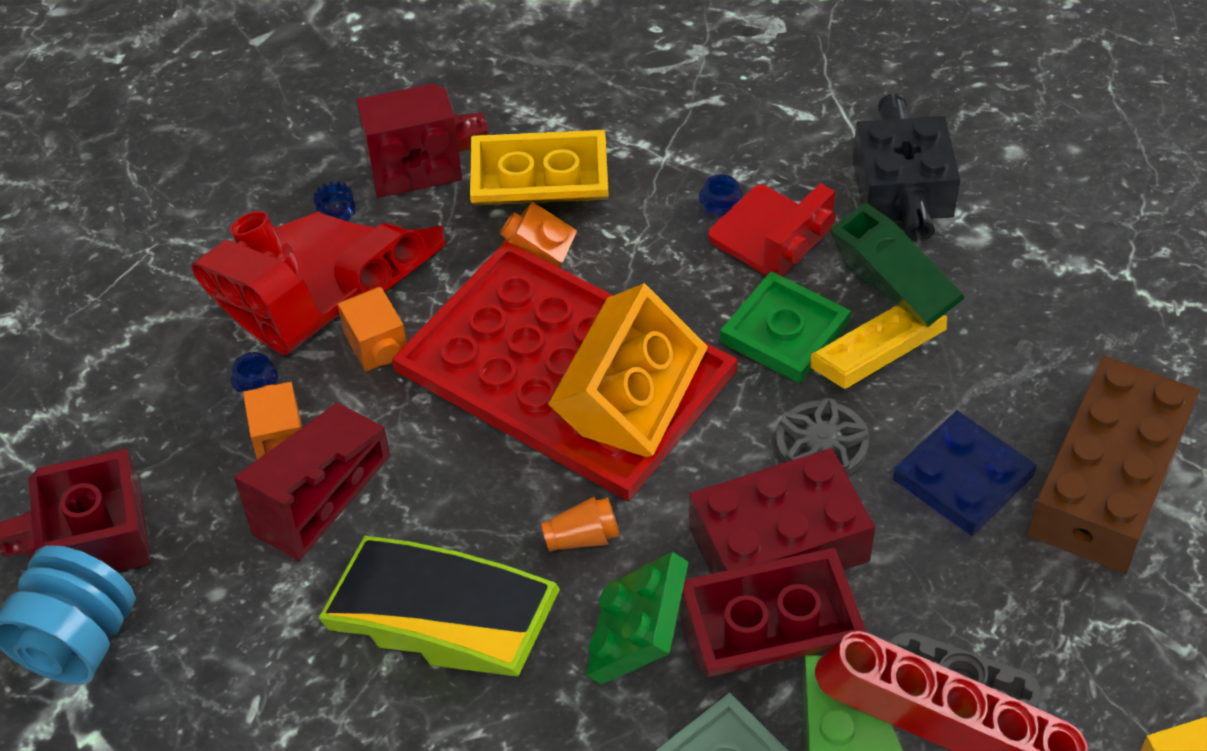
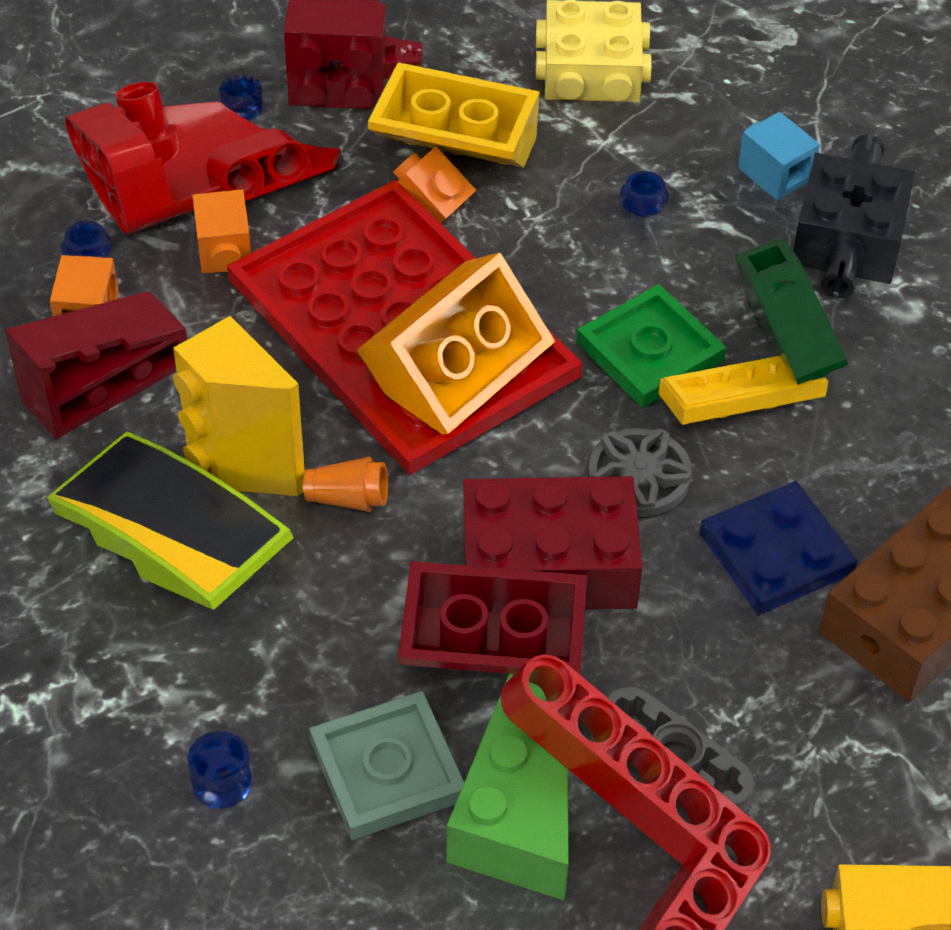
camera: 15 degrees right, 0 degrees up
green plate [585,552,688,685] -> none
red bracket [708,183,836,277] -> none
none -> yellow slope [173,316,305,496]
none -> light yellow brick [536,0,651,102]
none -> dark azure brick [738,111,820,201]

